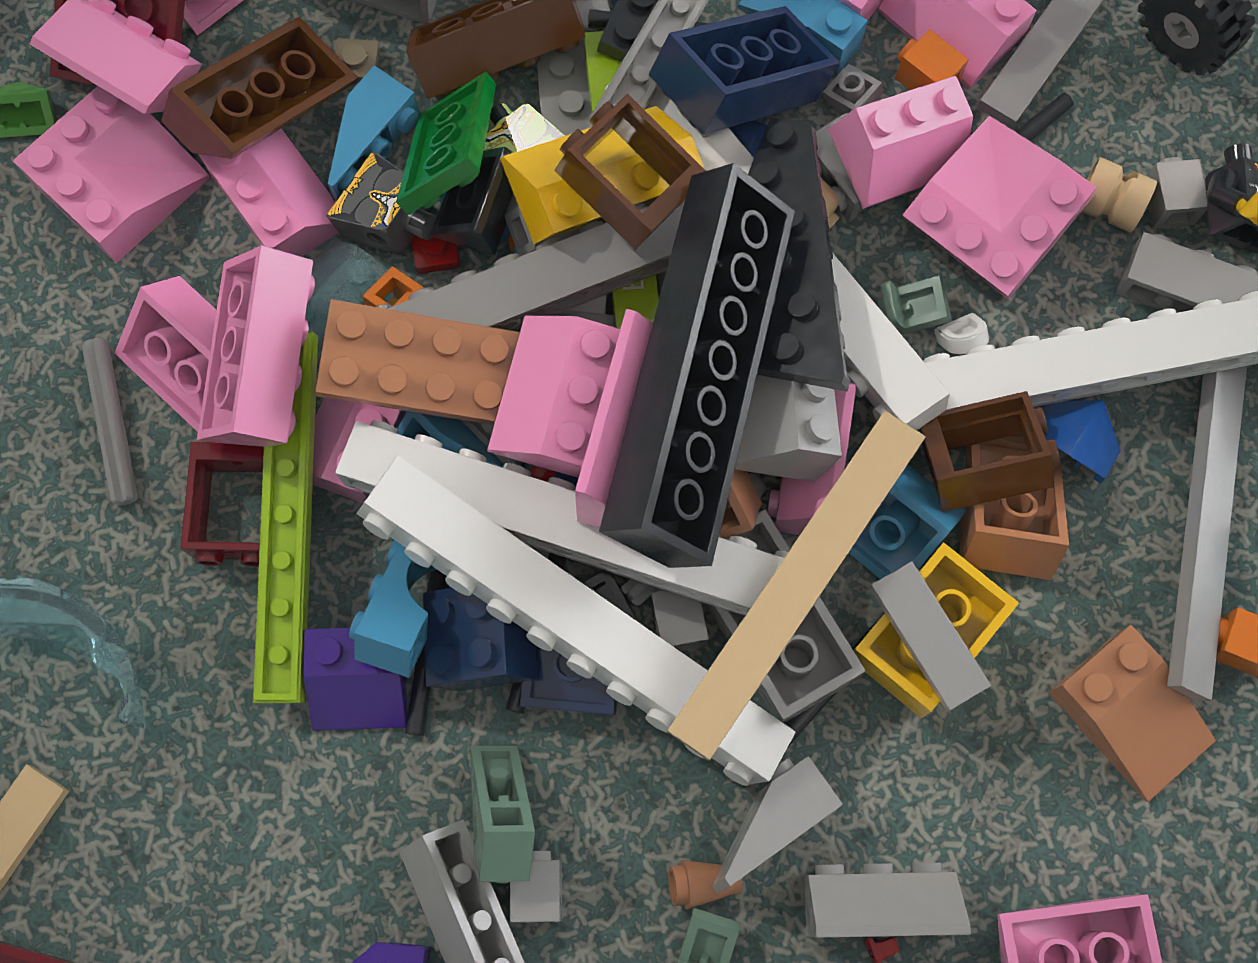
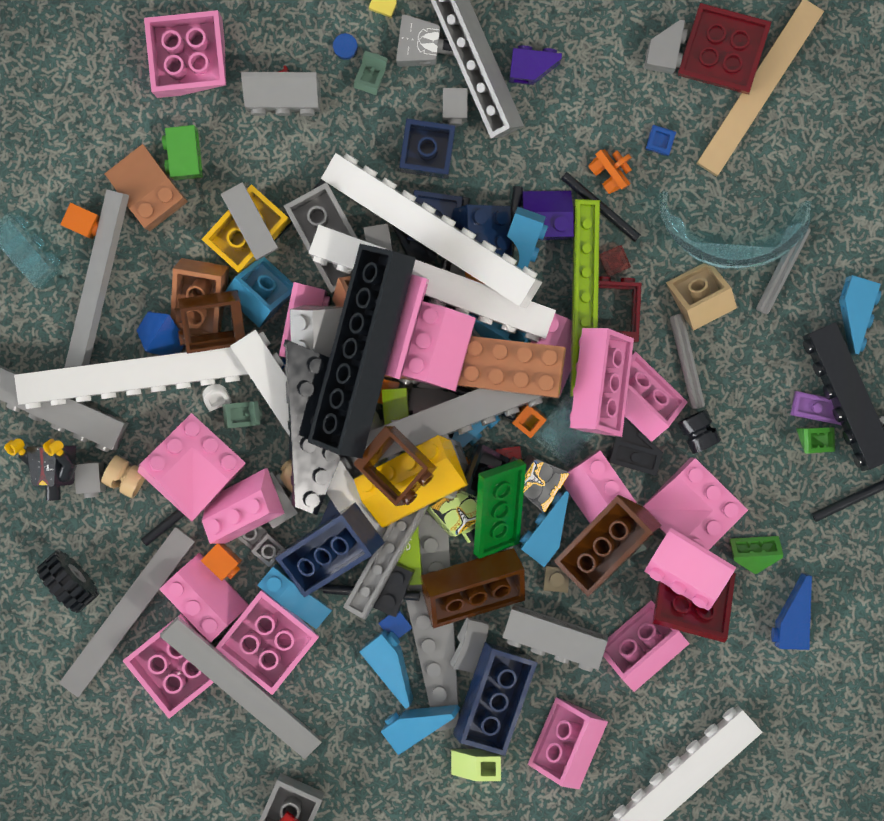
camera: 175 degrees left, 15 degrees up
sand green slope [470,746,535,883] -> none
tan tile [667,411,926,761] -> none
nougat cone [668,860,742,910] -> none
light grey slope [712,756,843,894] -> none
none -> bright green brick [162,125,203,181]
none -> dark blue brick [399,118,456,179]
none -> black bar [561,172,641,242]
none -> orange hips [588,149,632,194]
none -> clear red tile [599,245,631,277]
none -> black wing [609,418,663,476]
none -> blue tile [645,125,676,156]
none -> tan slope [666,261,737,331]
none -> black wheel [678,409,721,454]

